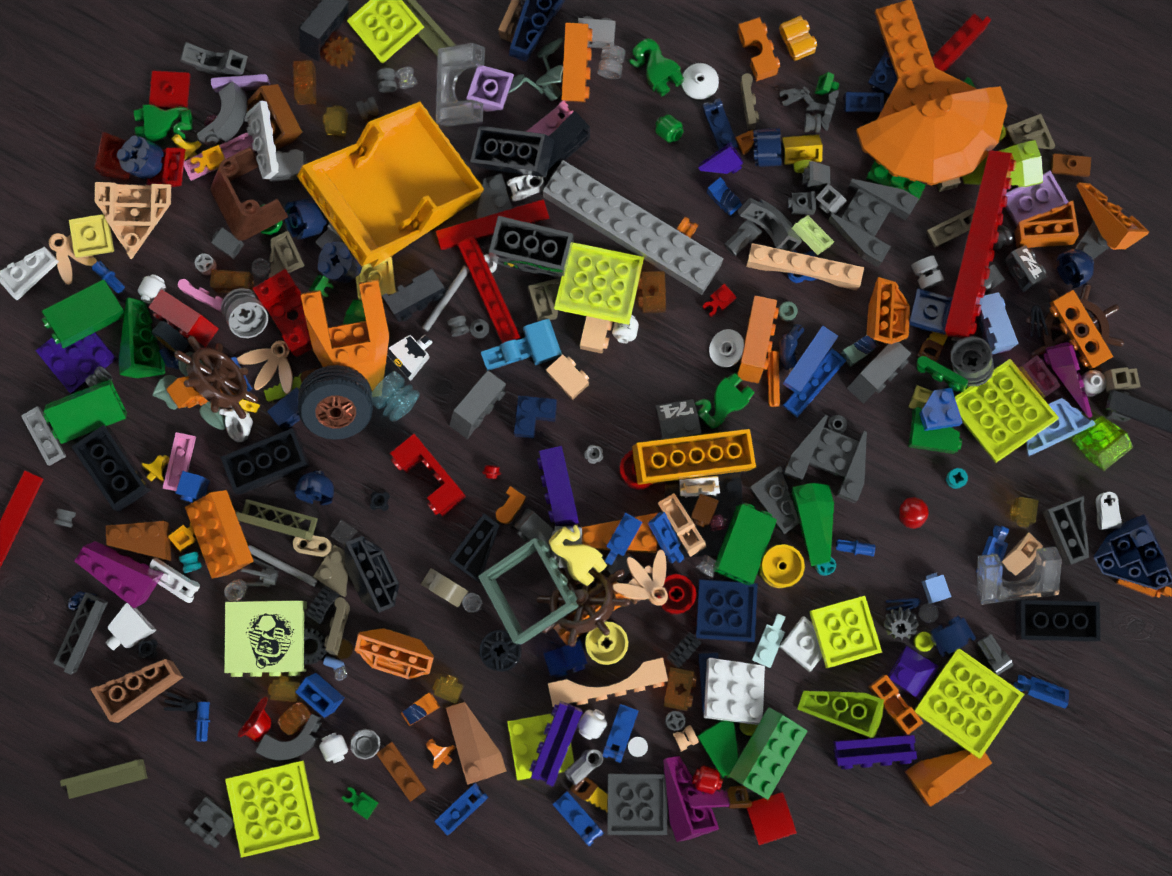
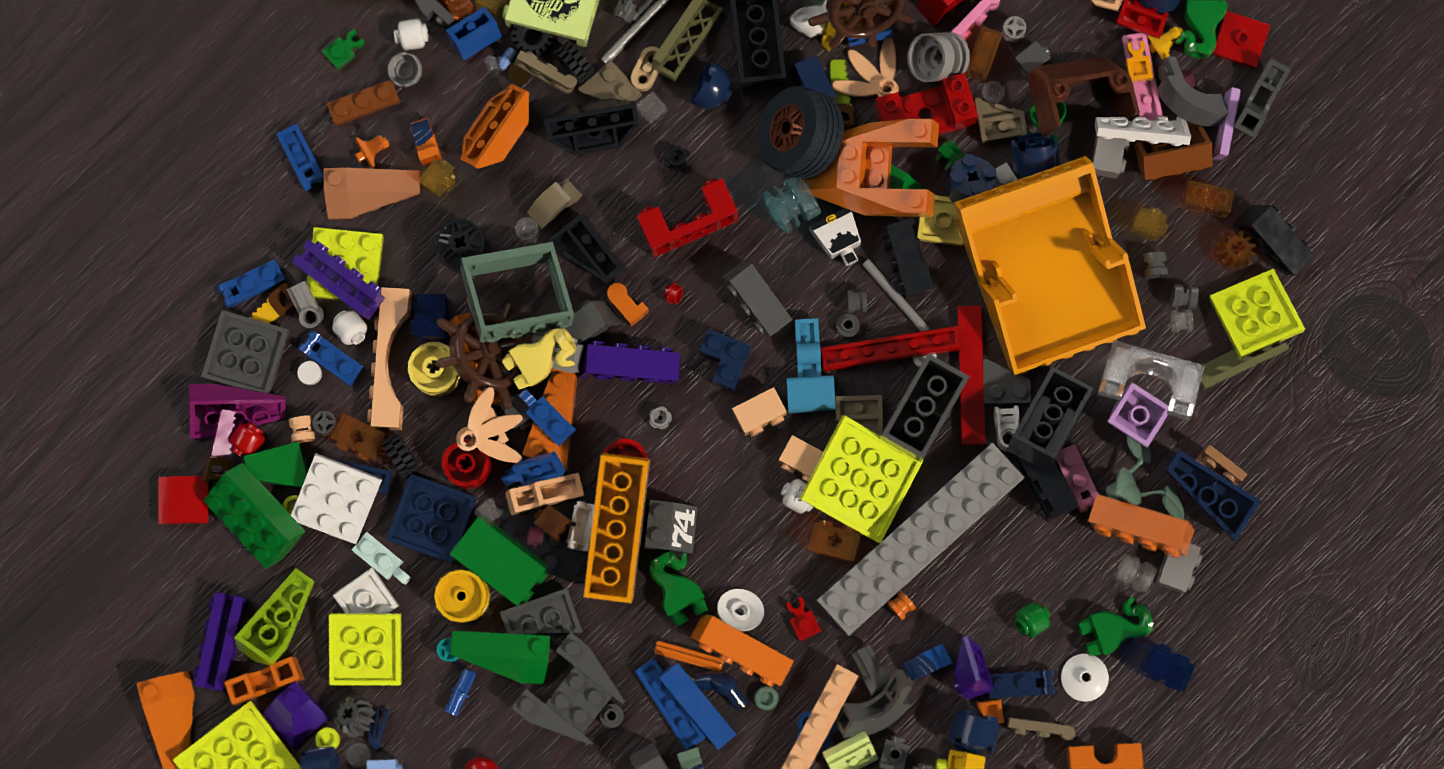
camera: 105 degrees right, 0 degrees up
none -> clear blue brick [1137,643,1195,692]

